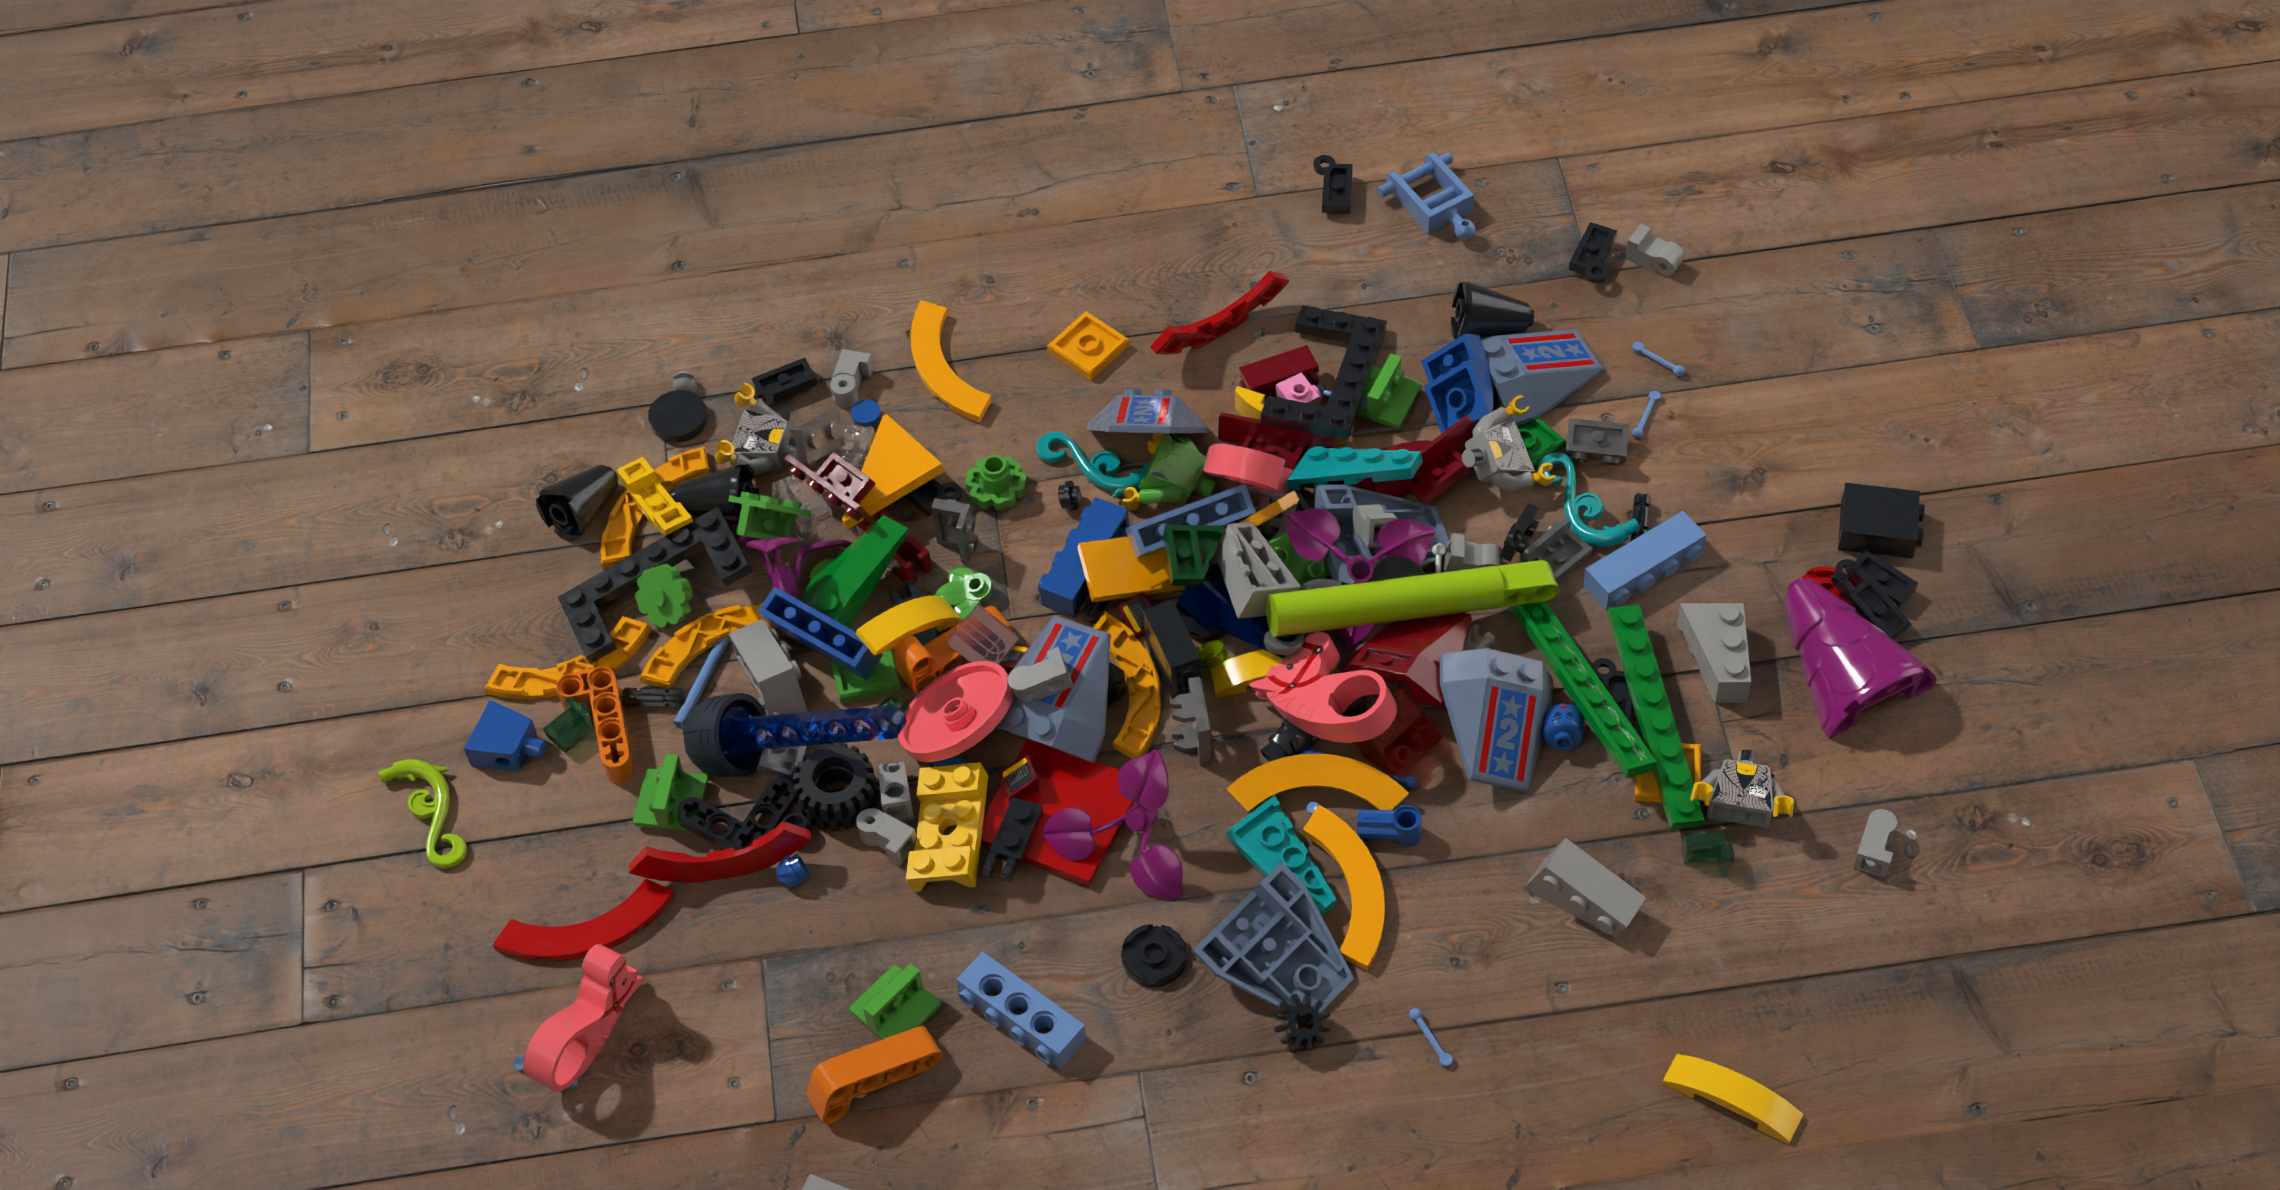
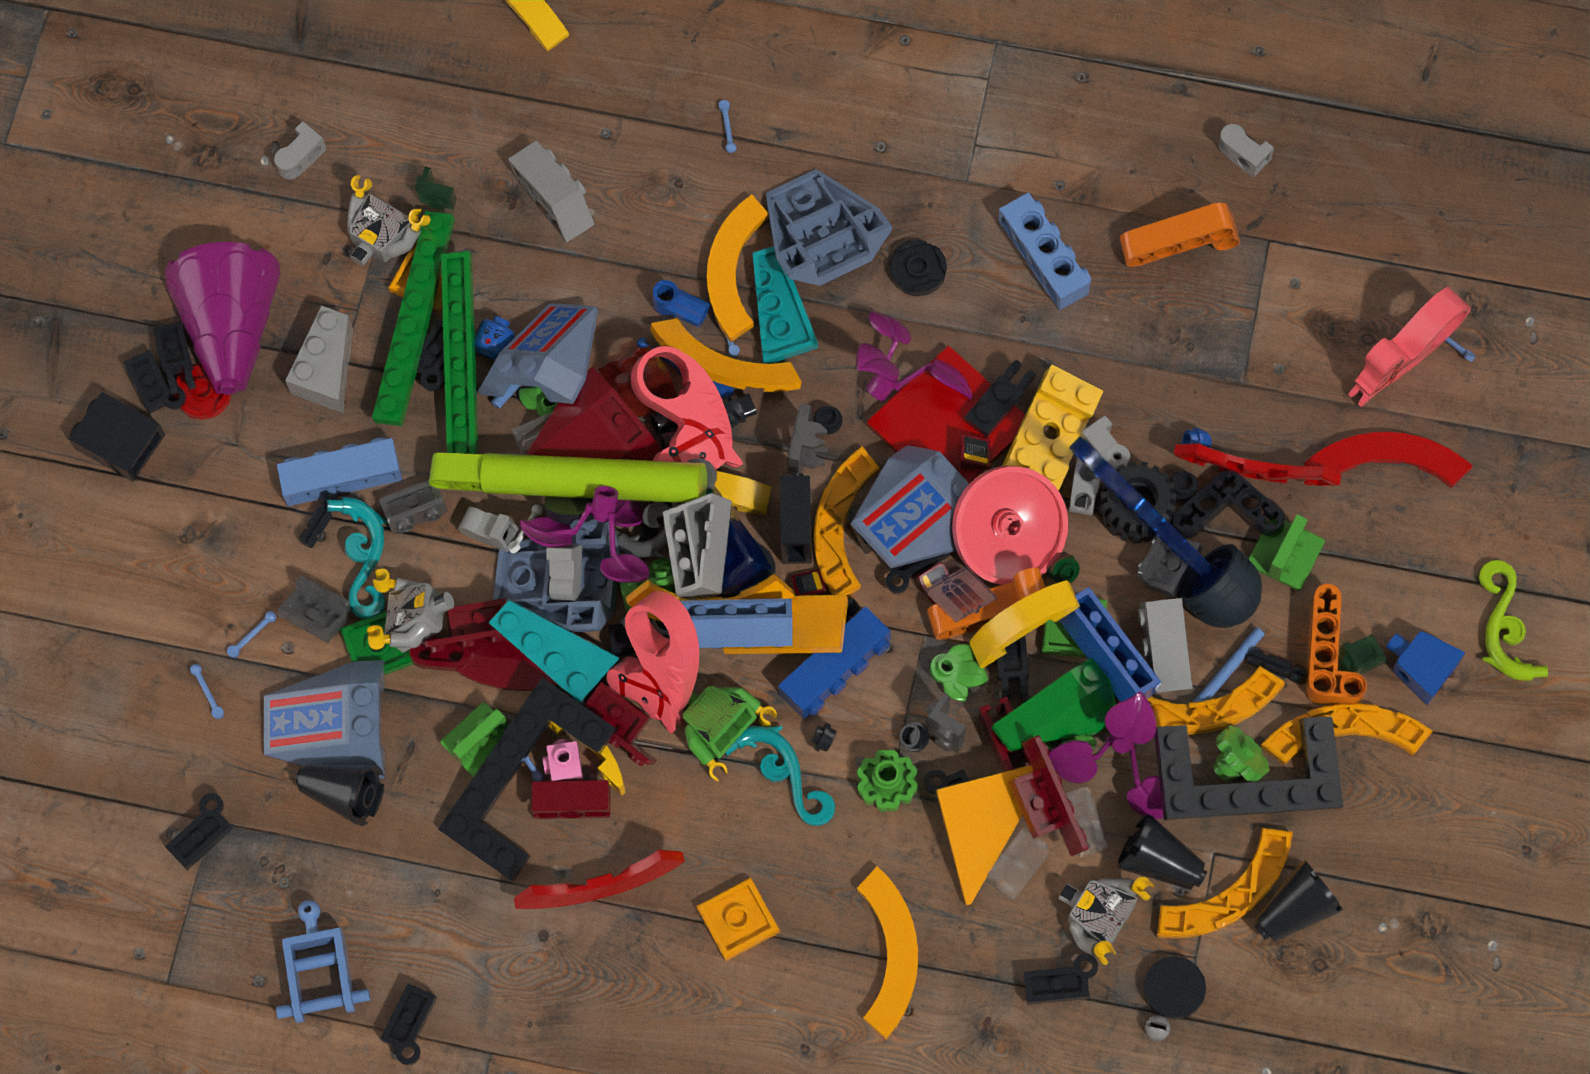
camera: 160 degrees left, 15 degrees up
yellow slope [616,457,693,535] -> none
bright green bracket [728,491,812,544] -> none
flat silver bracket [786,411,845,467] -> none
light grey leg [830,349,874,408] -> none
bright green bracket [849,963,942,1040] -> none
blue tile [851,400,881,429] -> none
light grey leg [1008,647,1074,703] -> none
sand blue wedge [1087,389,1208,433] -> none
dark green wing [1163,525,1224,586] -> none
clear neon green tile [1197,640,1228,669] -> none
black gear [1273,994,1331,1051] -> none
blue slope [1421,334,1493,434] -> none
black hinge [1499,503,1540,562] -> none
light grey leg [1626,224,1685,276] -> none
none -> black plate [813,406,843,435]
none -> black plate [900,722,929,752]

